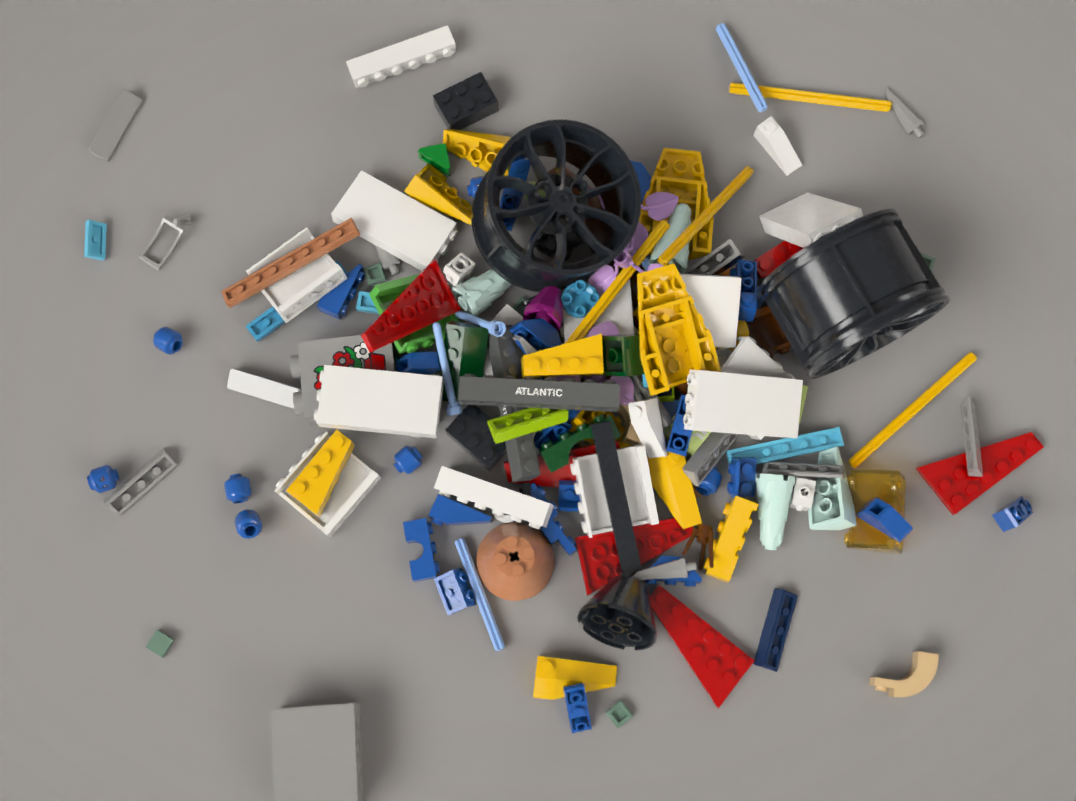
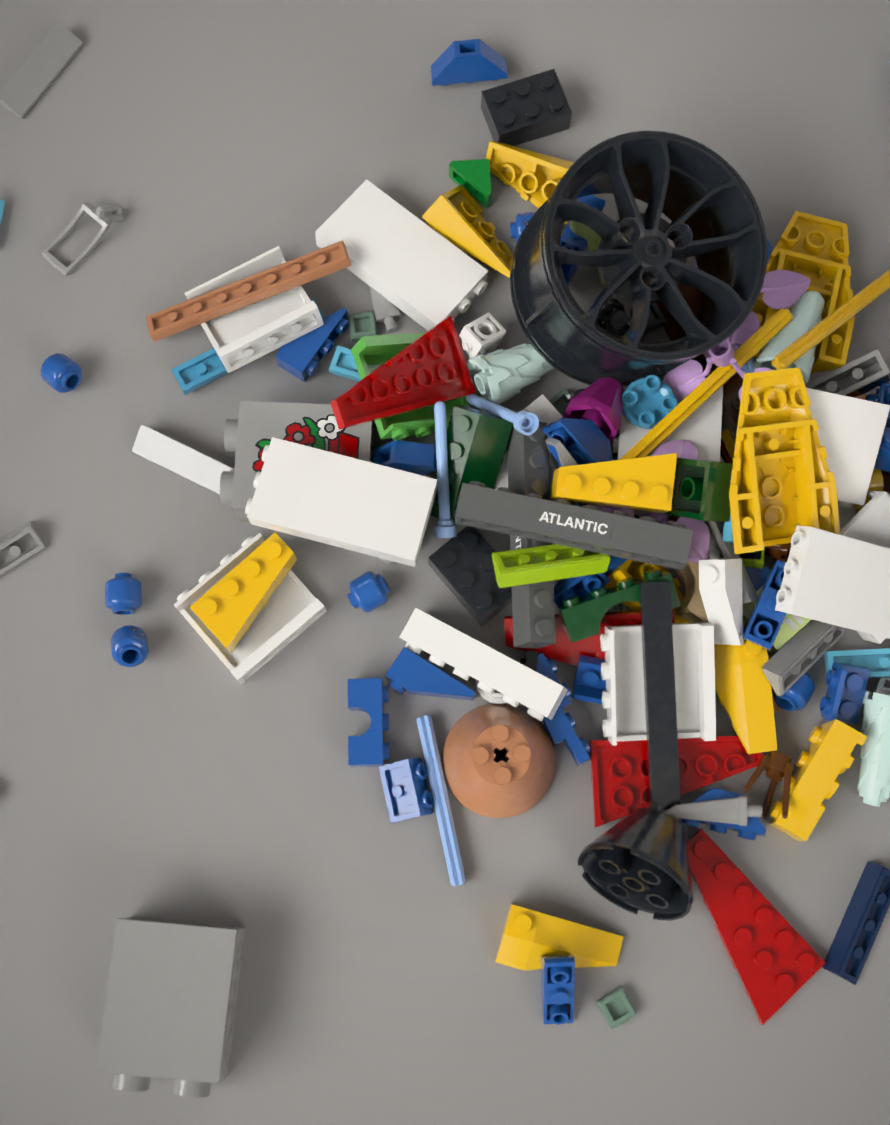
camera: 10 degrees right, 0 degrees up
white brick [346,25,456,88] -> none
none -> blue slope [431,39,508,86]

